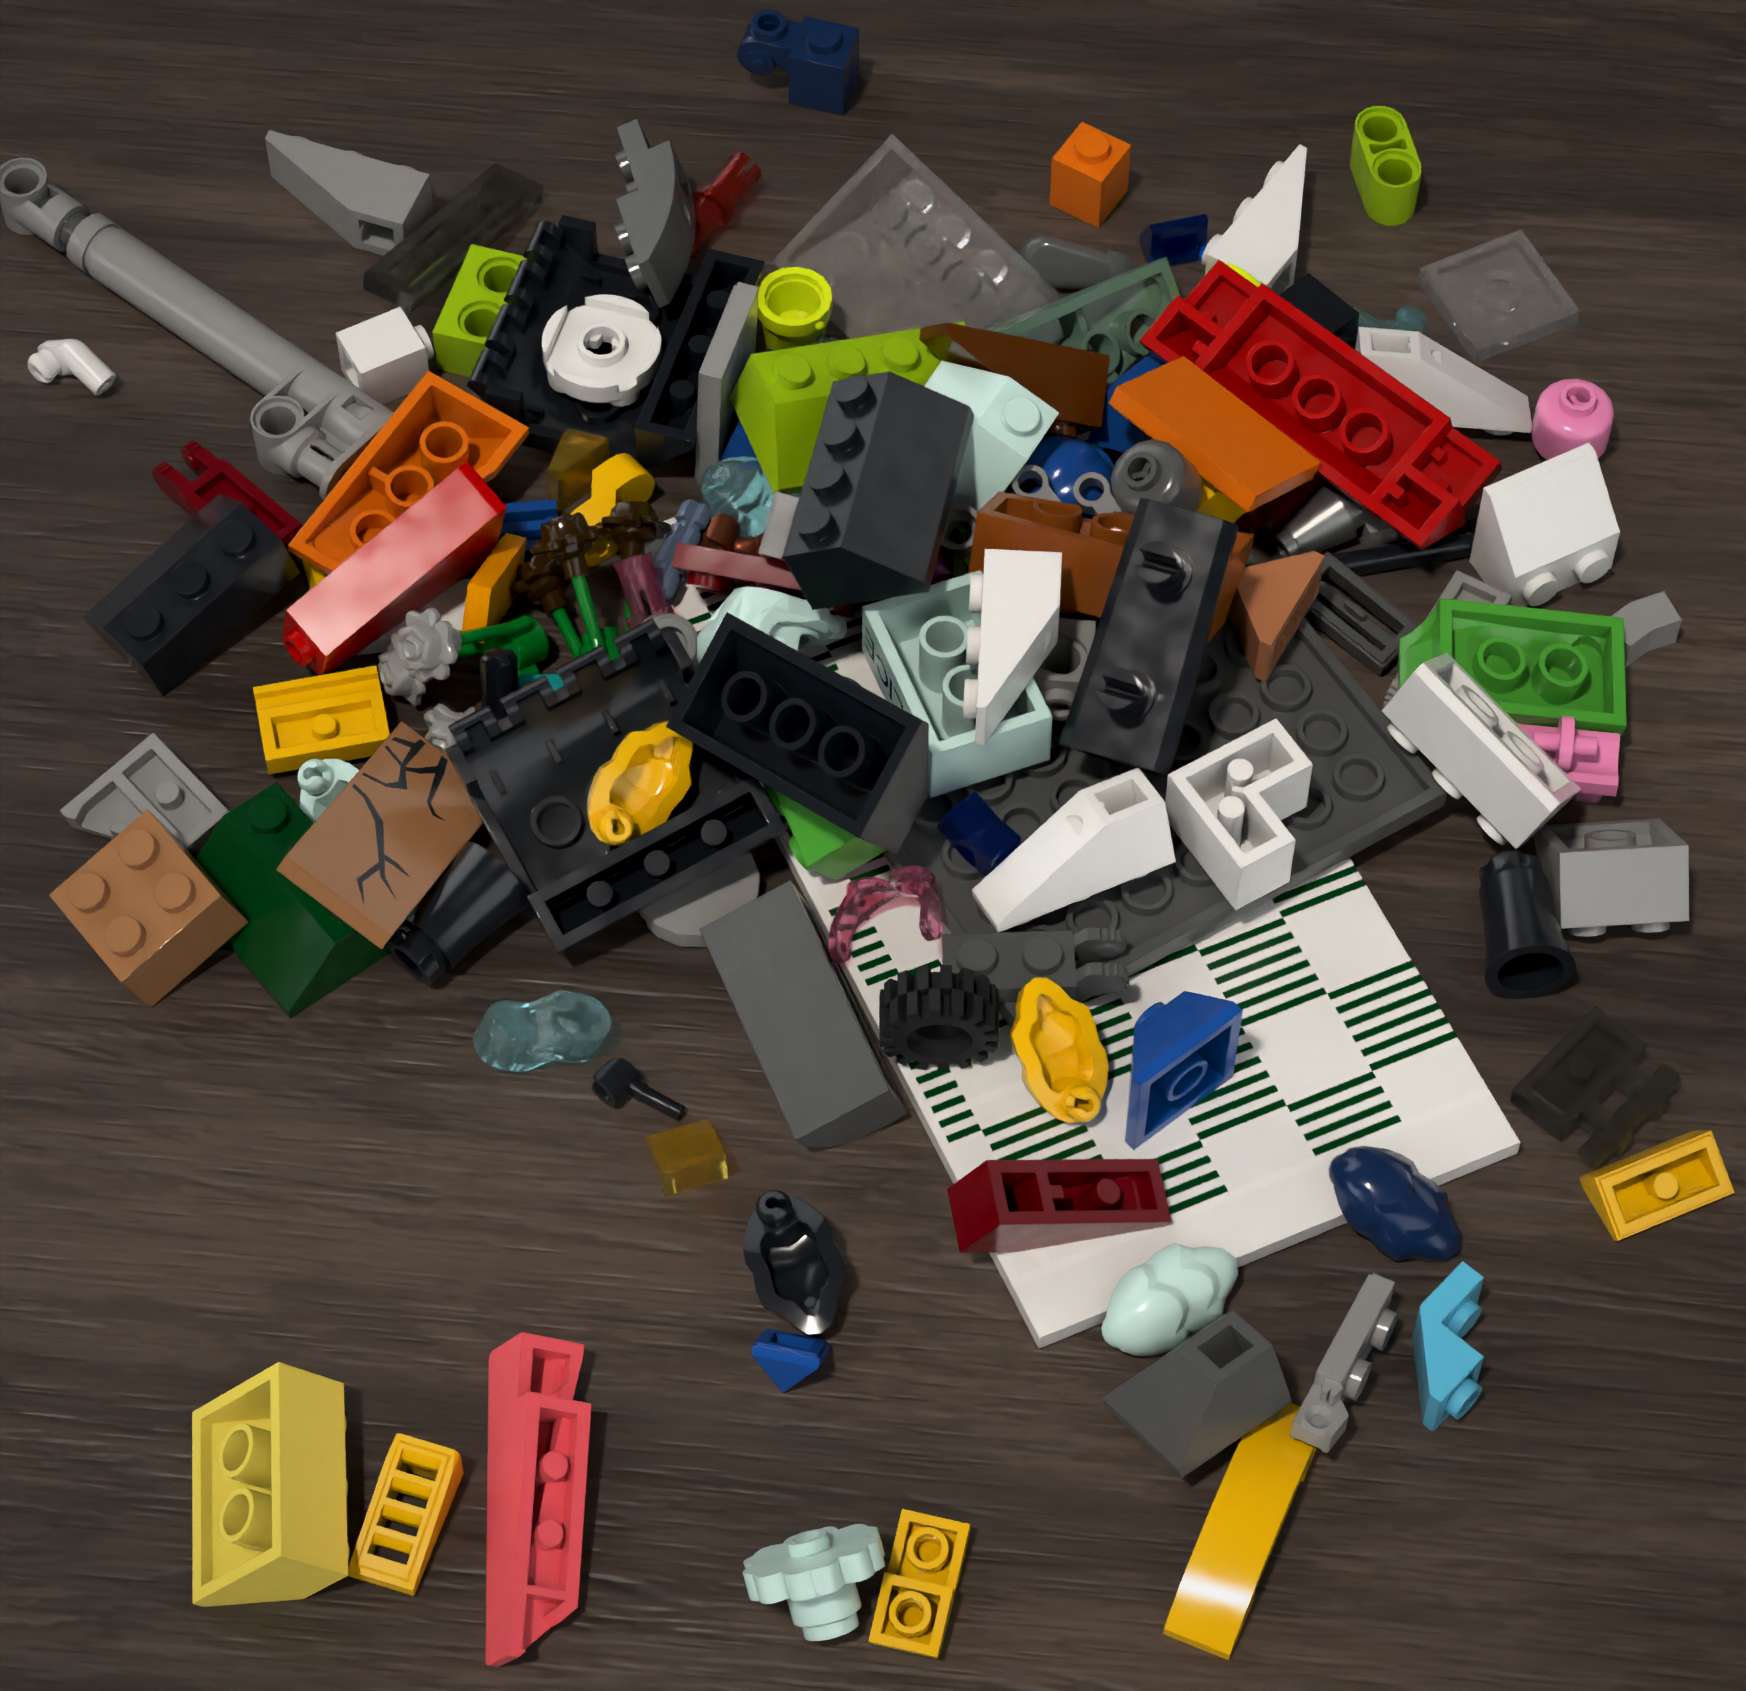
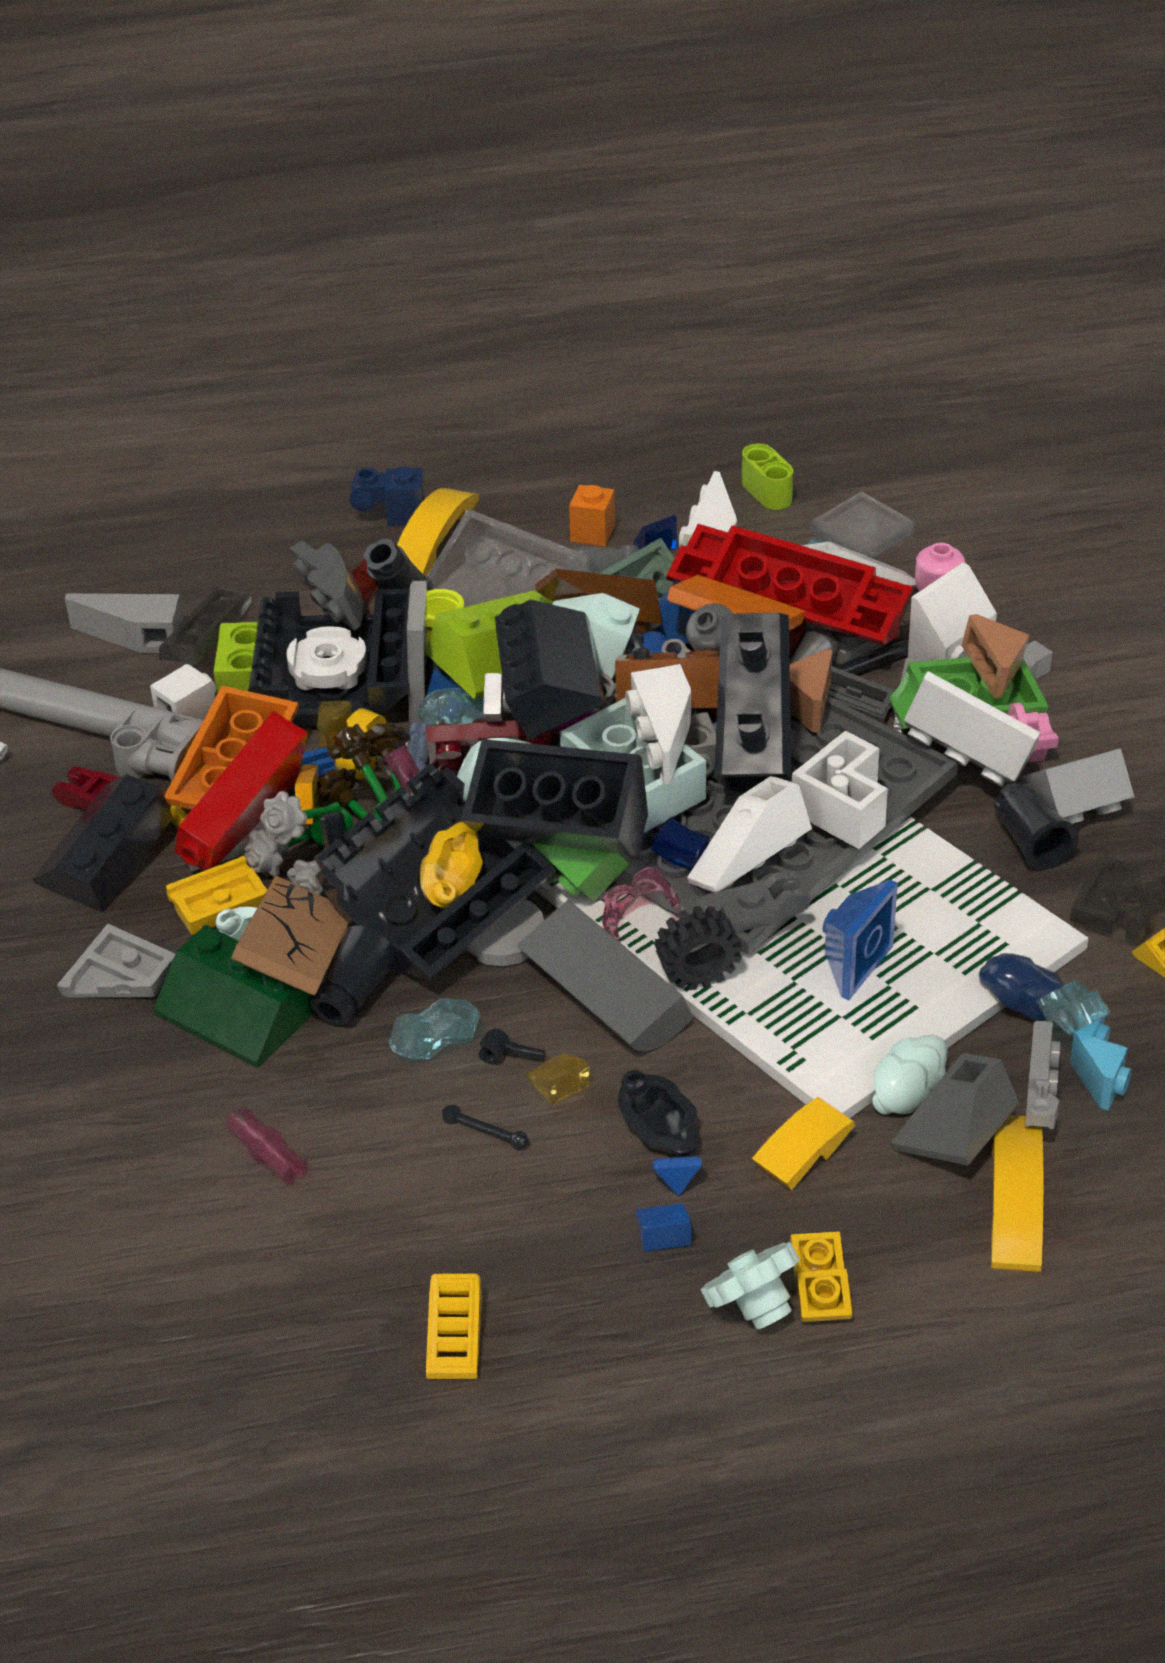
camera: 15 degrees left, 15 degrees down
medium nougat brick [49,809,248,1008] -> none
light yellow slope [192,1362,350,1607] -> none
coral wedge [485,1332,592,1667] -> none
dark red slope [947,1159,1172,1253] -> none
yellow arm [1009,978,1109,1124] -> none
none -> clear pink pin [226,1107,307,1185]
none -> black plant [363,538,434,591]
none -> yellow slope [397,488,479,577]
none -> black hinge [442,1105,528,1149]
none -> black hinge [628,633,650,659]
none -> blue slope [635,1203,691,1252]
none -> yellow slope [752,1097,856,1191]
none -> nougat slope [961,614,1029,698]
none -> clear light blue piece [1036,979,1111,1035]

